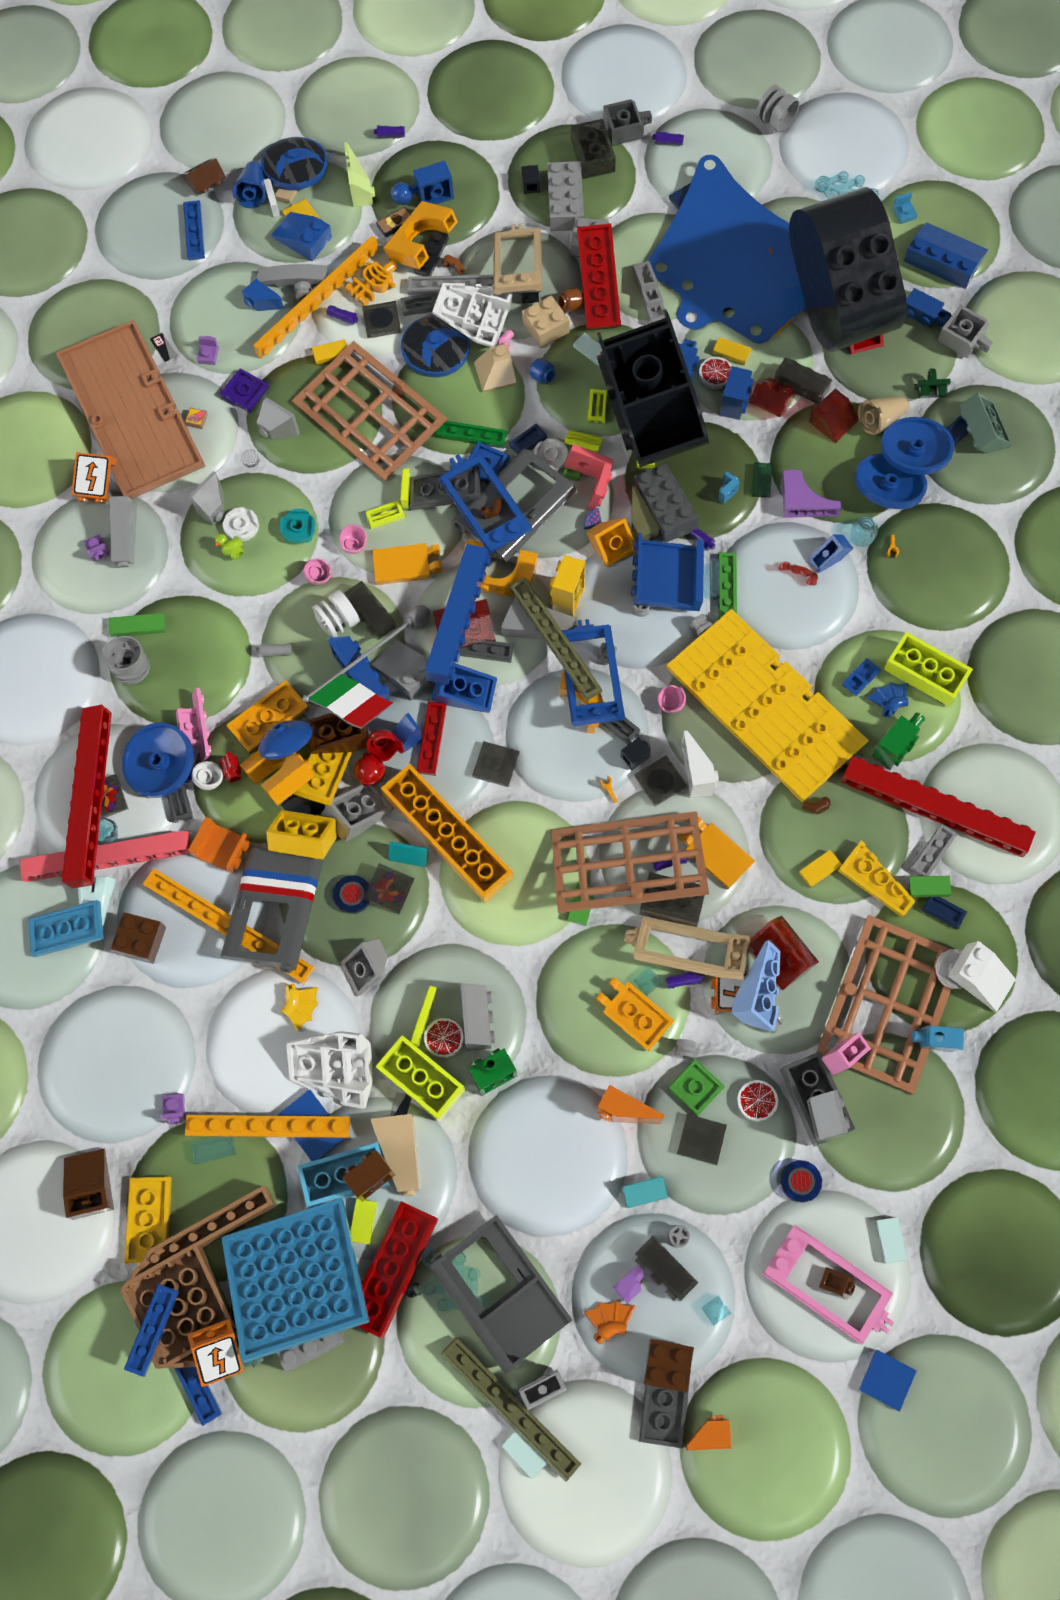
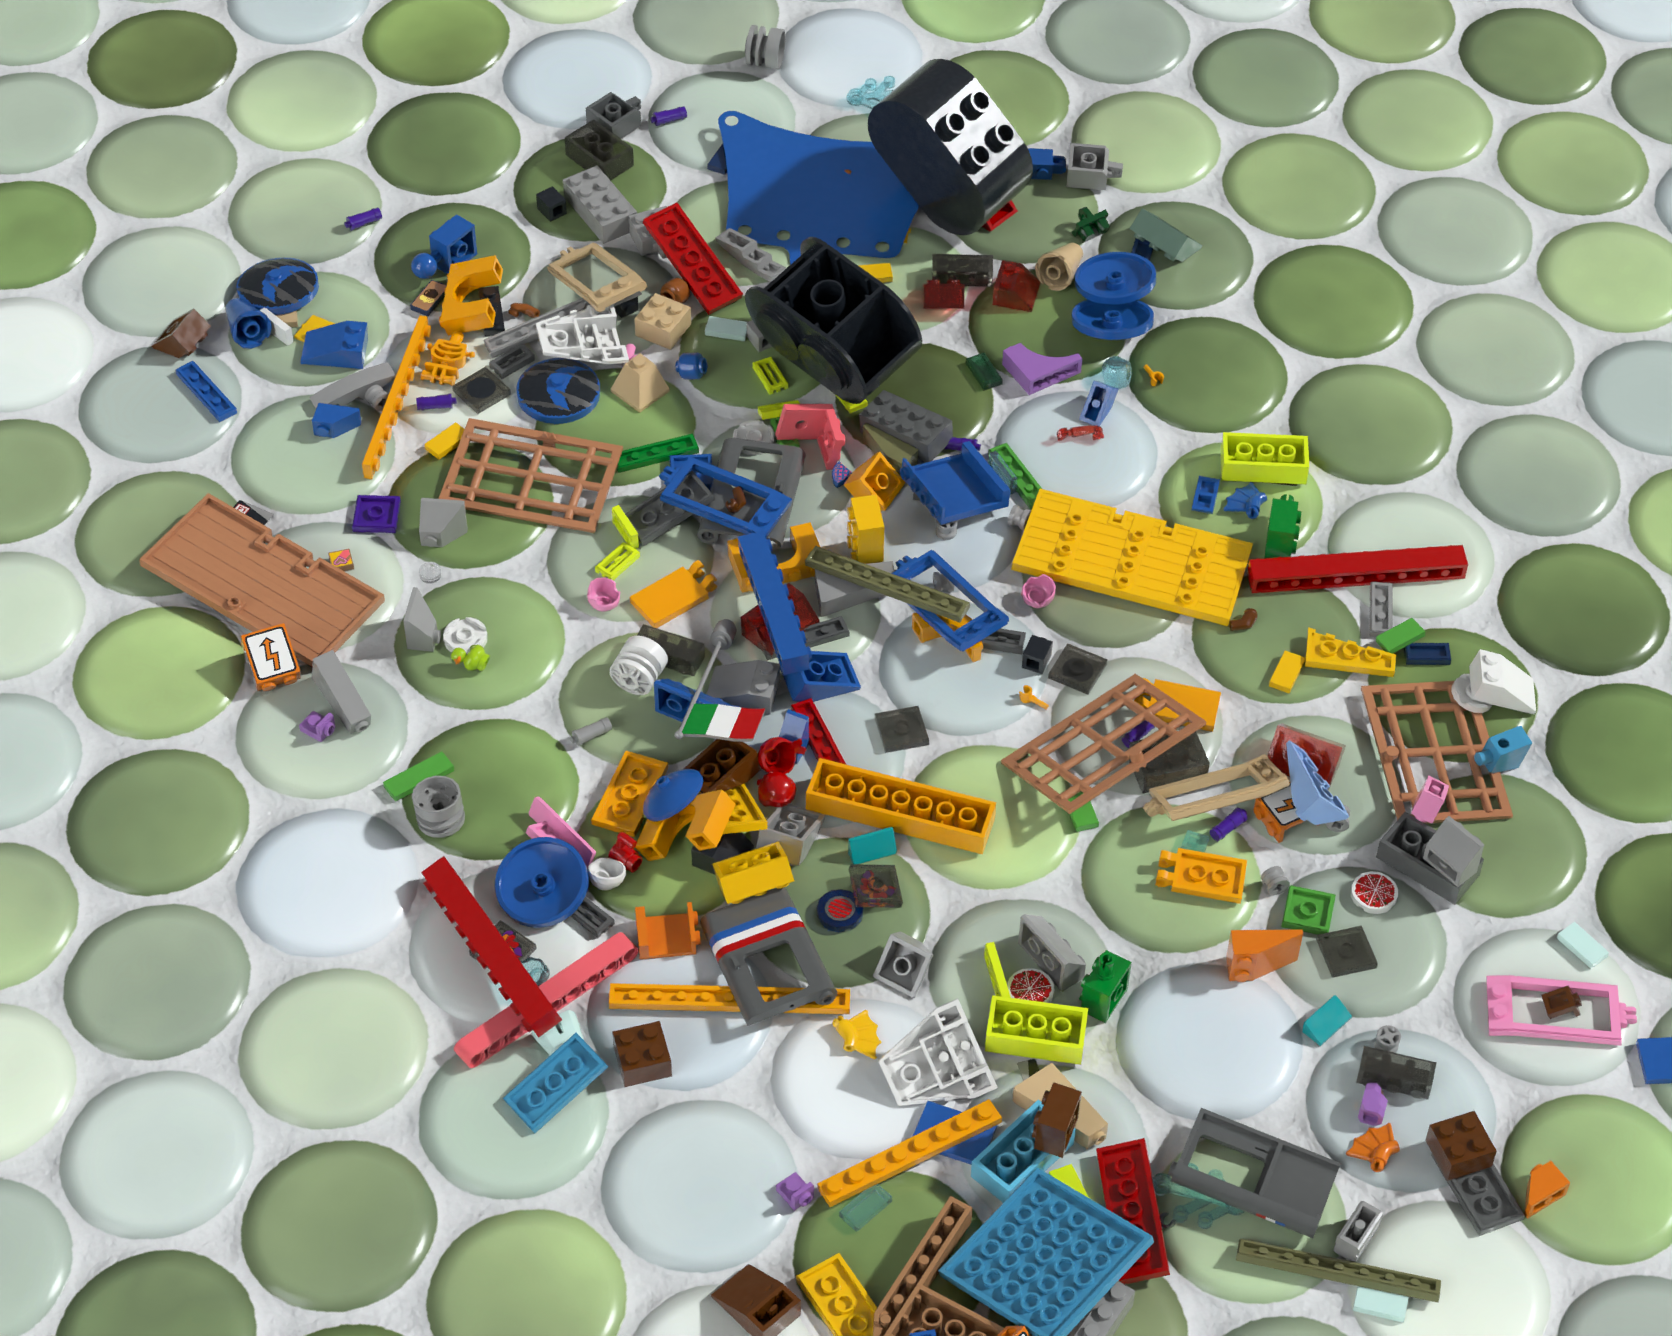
camera: 35 degrees left, 20 degrees down
medium lavender bracket [197,336,219,365] -> none
teal plate [279,509,316,544] -> none
bright pink hair [304,558,331,586] -> none
yellowish green wedge [344,142,376,207] -> none
dark blue tile [509,424,547,454] -> none
white slope [681,731,719,798] -> none
clear light blue tile [701,1295,731,1326] -> none
dark azure bracket [718,471,740,504] -> none
blue brick [720,366,754,420] -> none
tile [780,1160,822,1203] -> none
blue slope [904,222,988,289] -> none

